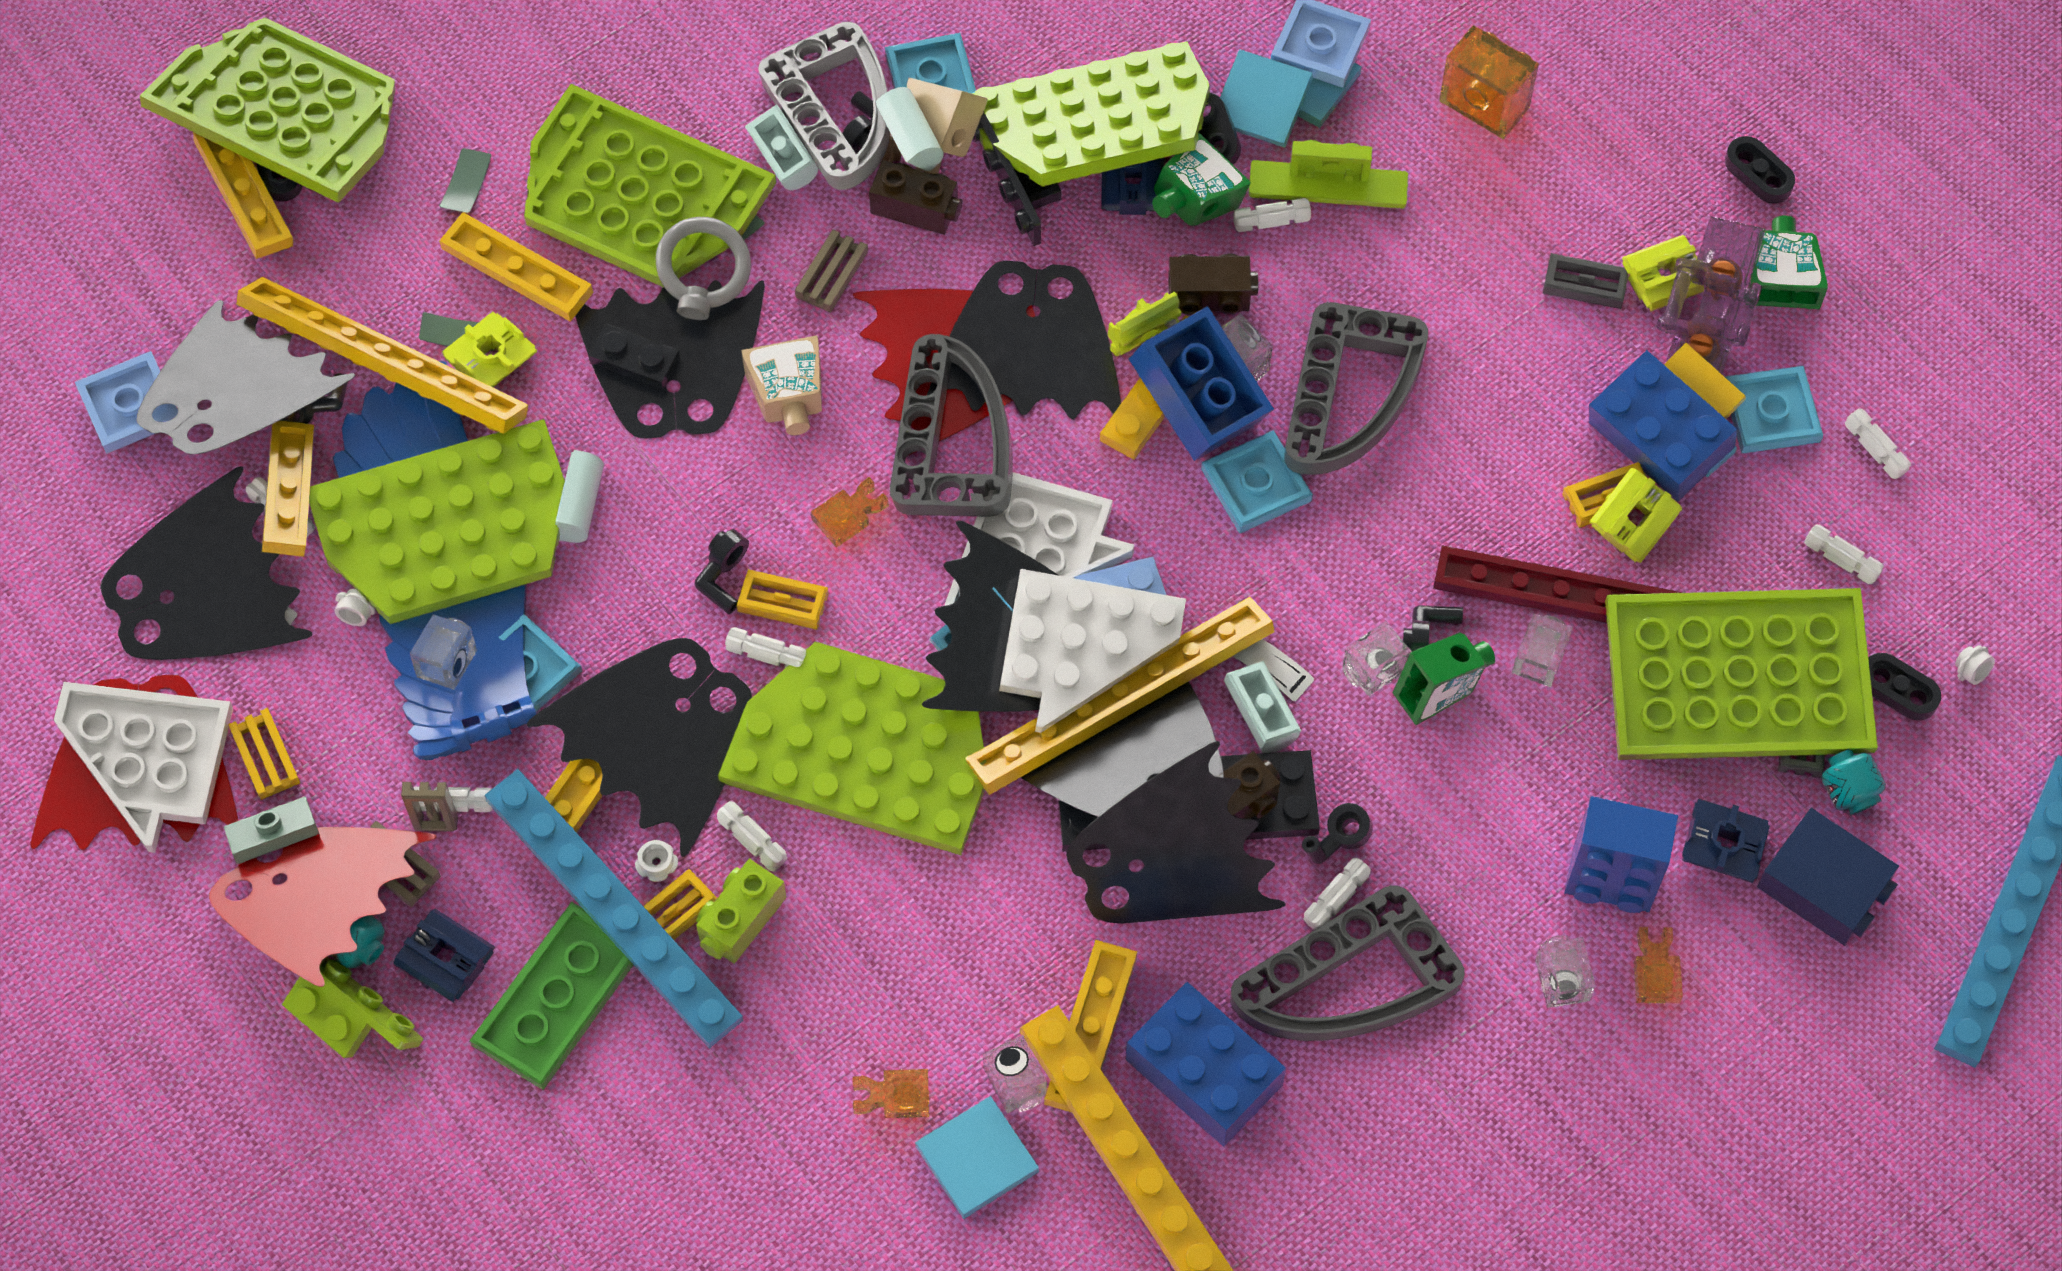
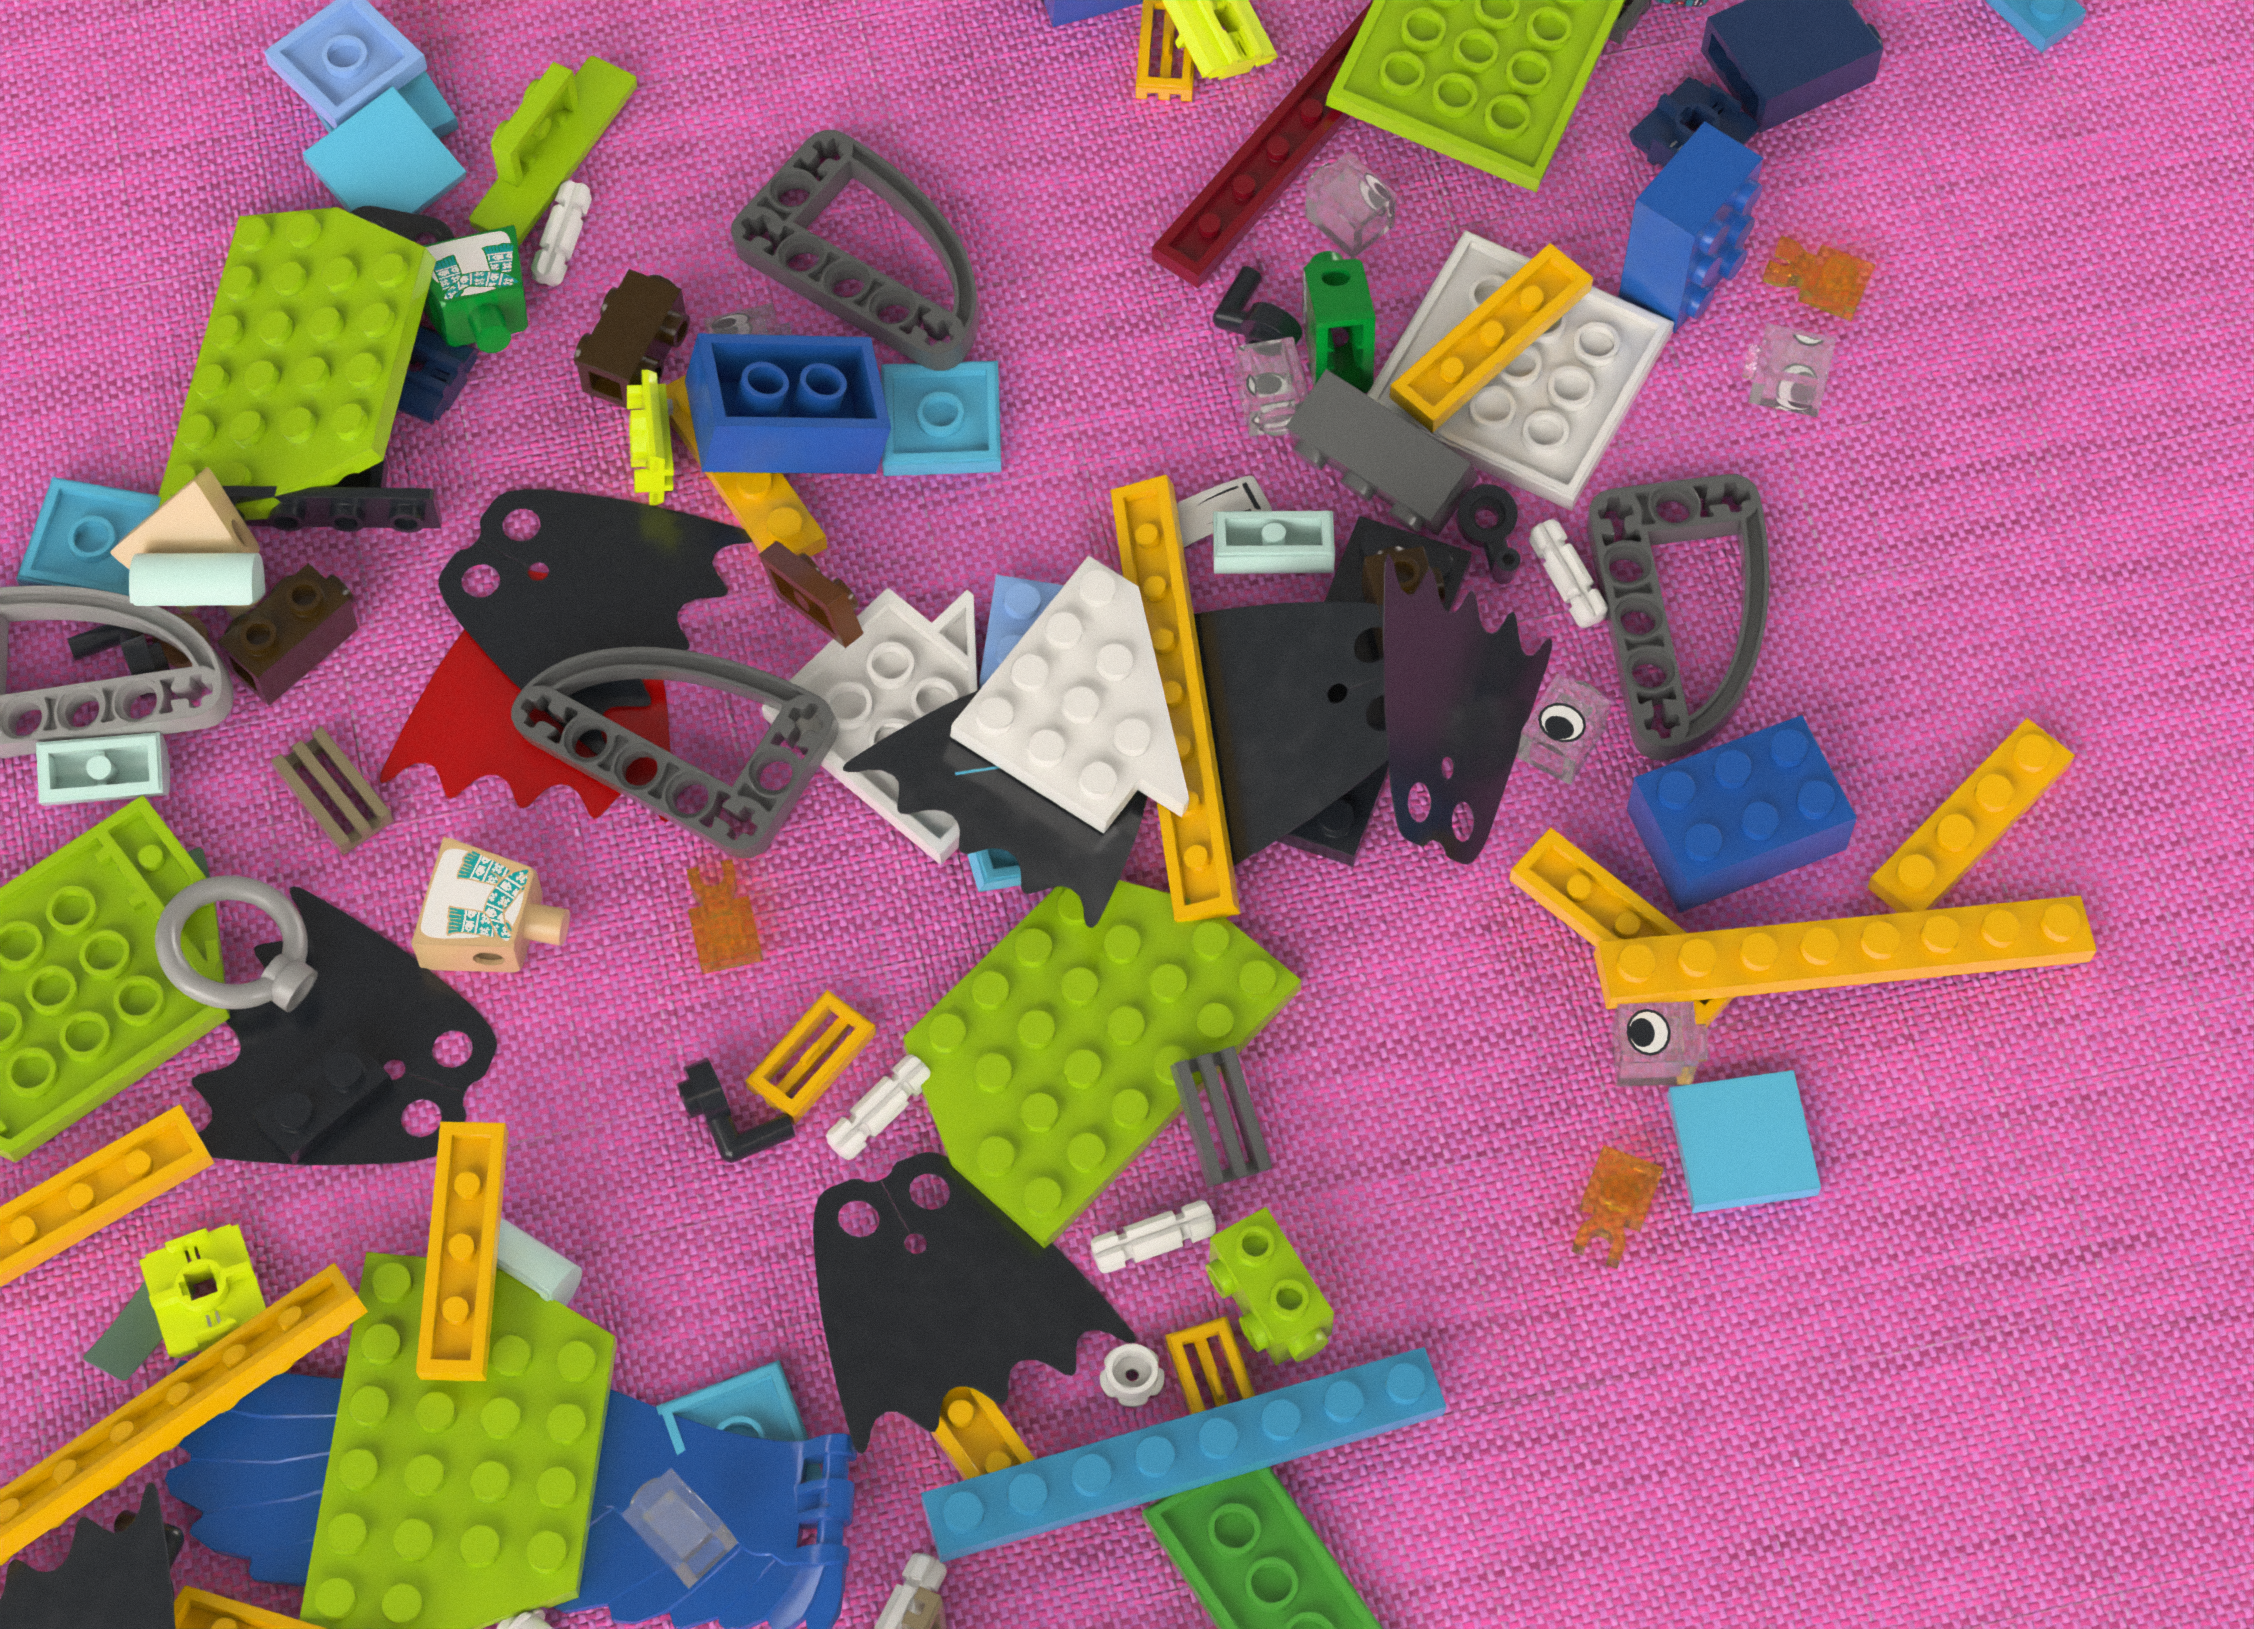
camera: 65 degrees left, 0 degrees up
none -> yellow plate [416,1122,509,1381]
none -> reddish brown plate [758,541,864,648]
none -> dark grey tile [1170,1046,1272,1188]
none -> dark grey brick [1285,369,1479,536]
none -> white tile [1367,230,1674,511]
none -> yellow plate [1389,243,1593,433]
none -> clear brick [1517,674,1611,785]
none -> yellow plate [1867,718,2075,913]

